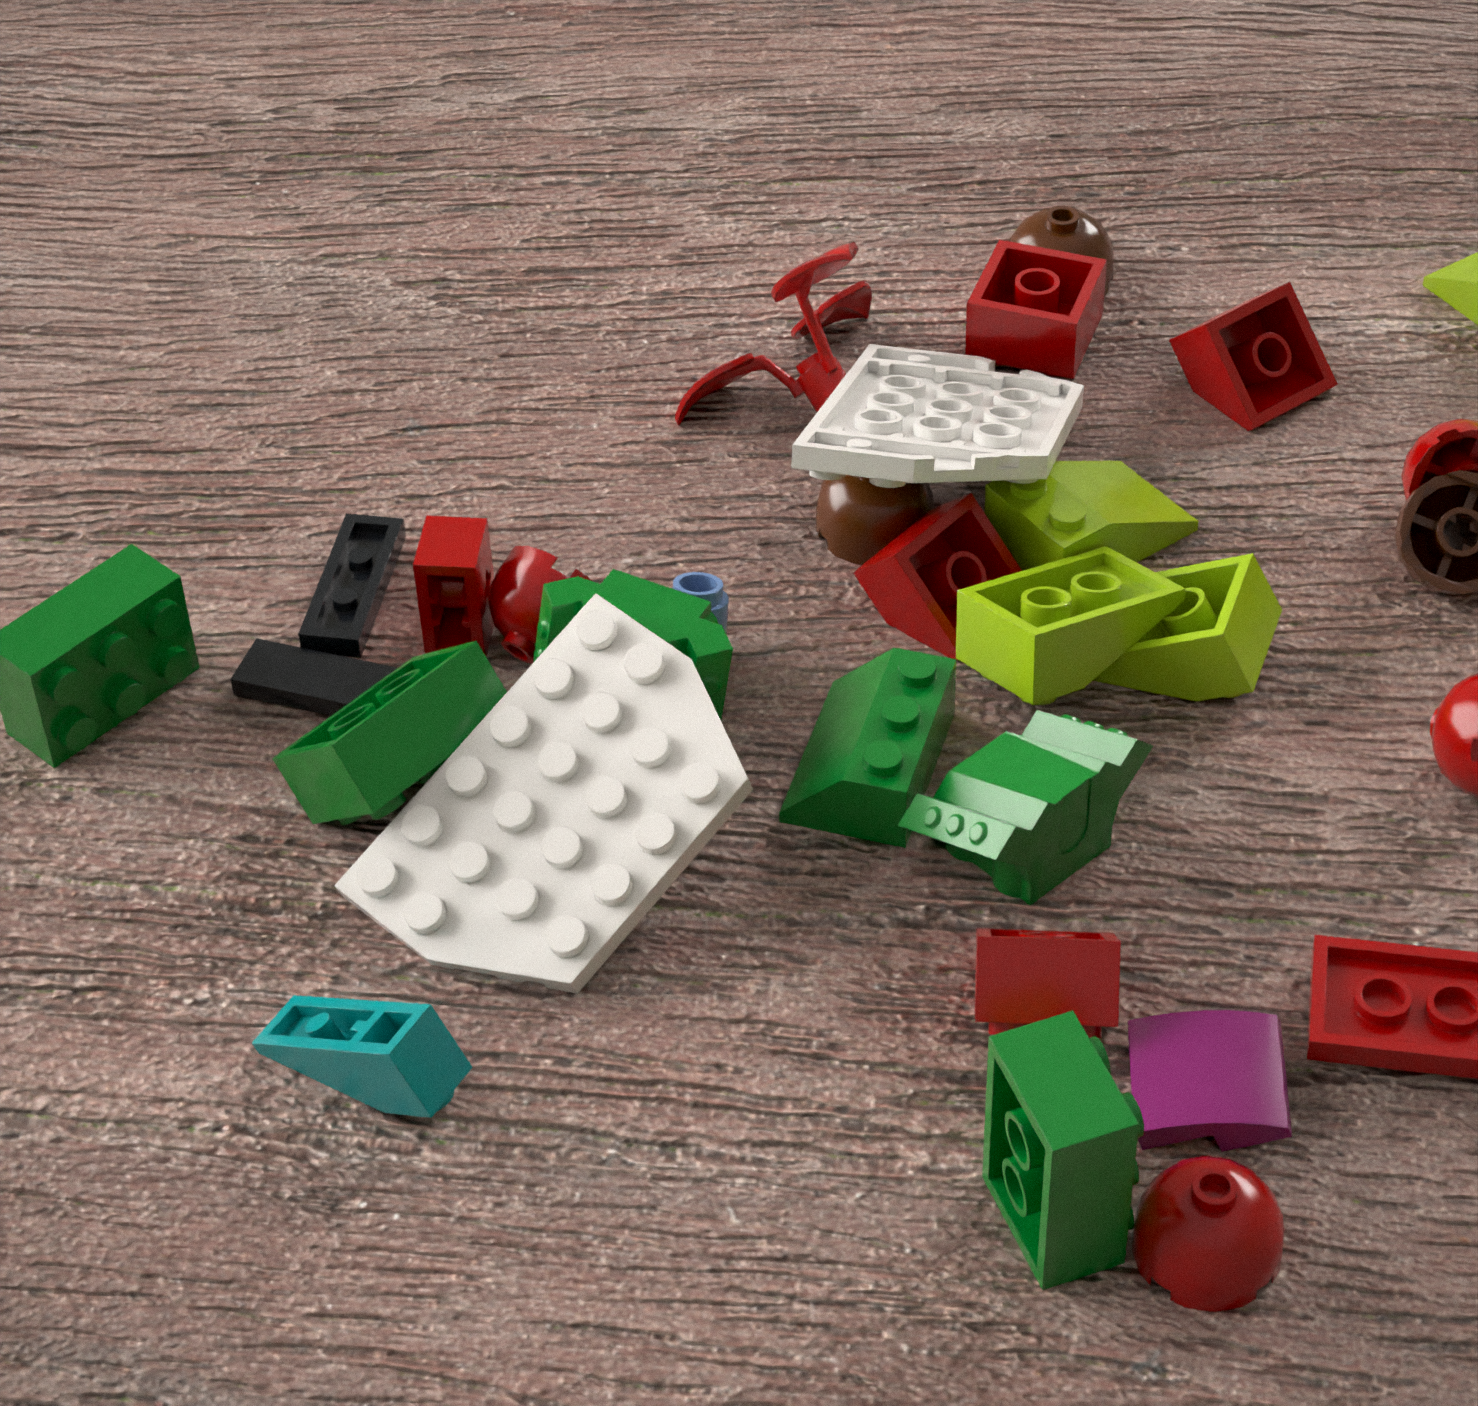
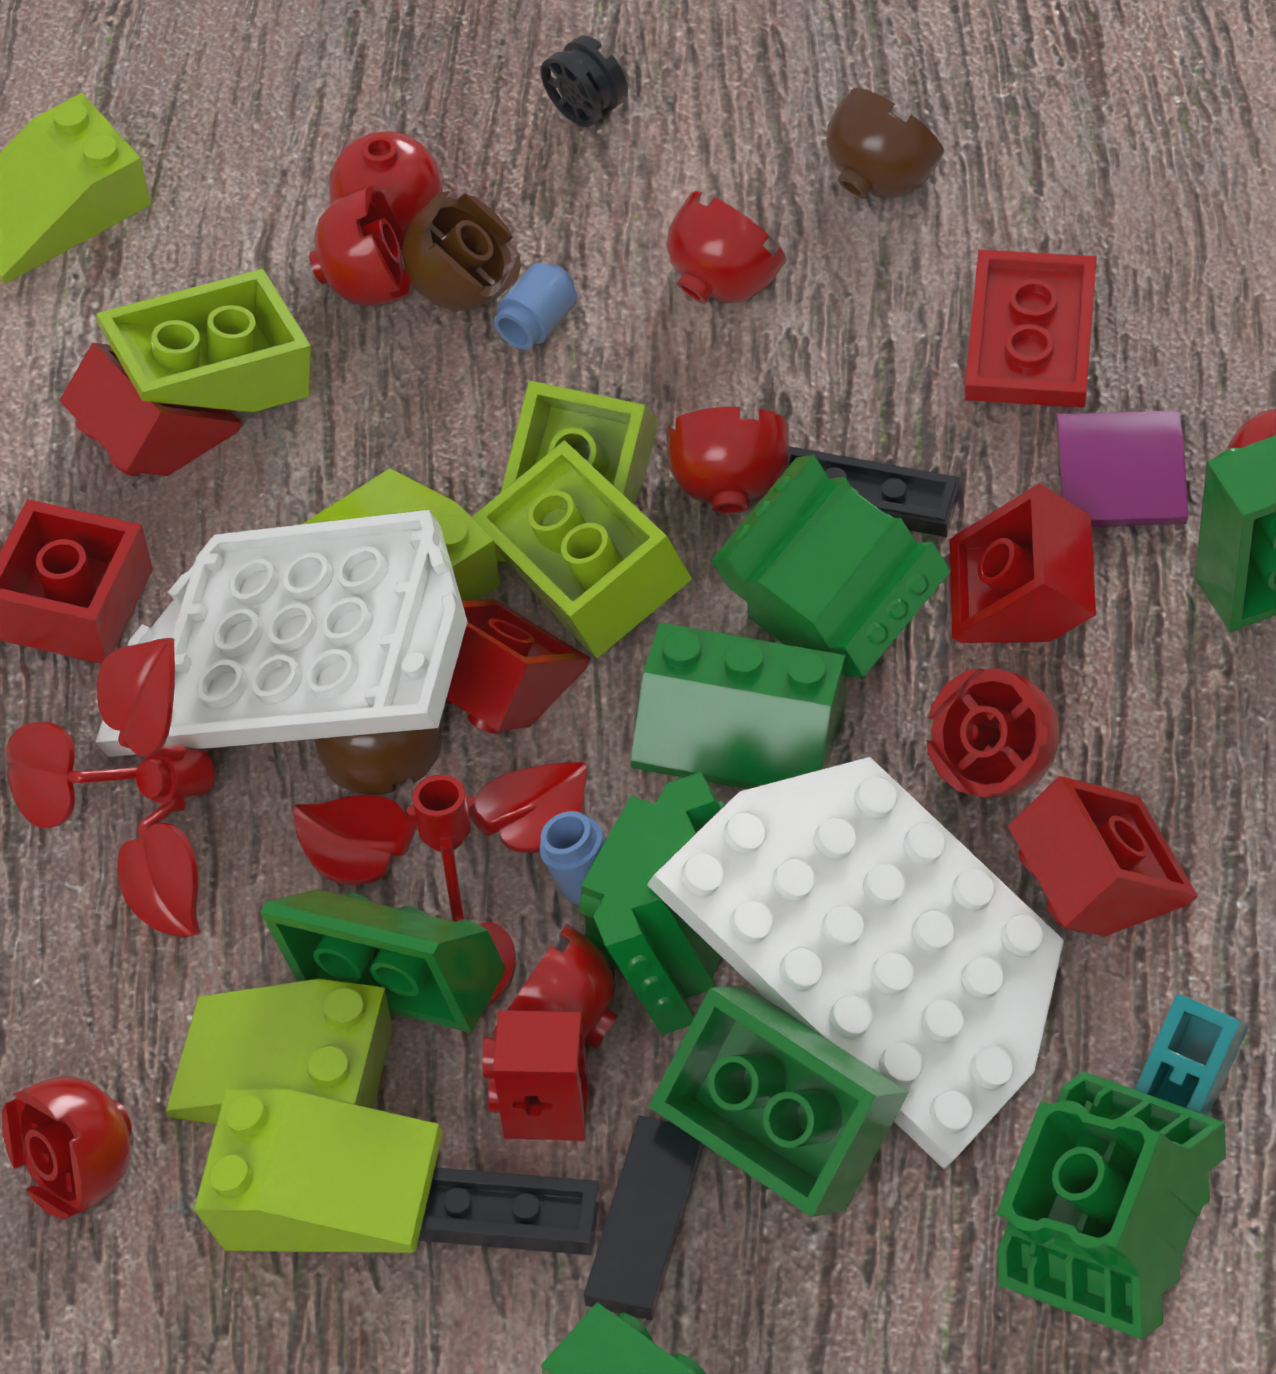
camera: 90 degrees left, 10 degrees up
none -> red cylinder [2,1076,132,1219]
none -> lime slope [96,268,311,412]
none -> lime slope [166,979,393,1124]
none -> lime slope [194,1089,443,1253]
none -> green slope [260,889,506,1033]
none -> red plant [293,762,587,1008]
none -> medium blue brick [494,263,577,350]
none -> red cylinder [666,406,789,514]
none -> black tile [785,446,961,538]
none -> red cylinder [926,668,1060,799]
none -> green slope [996,1071,1226,1340]
none -> red slope [1007,776,1198,936]

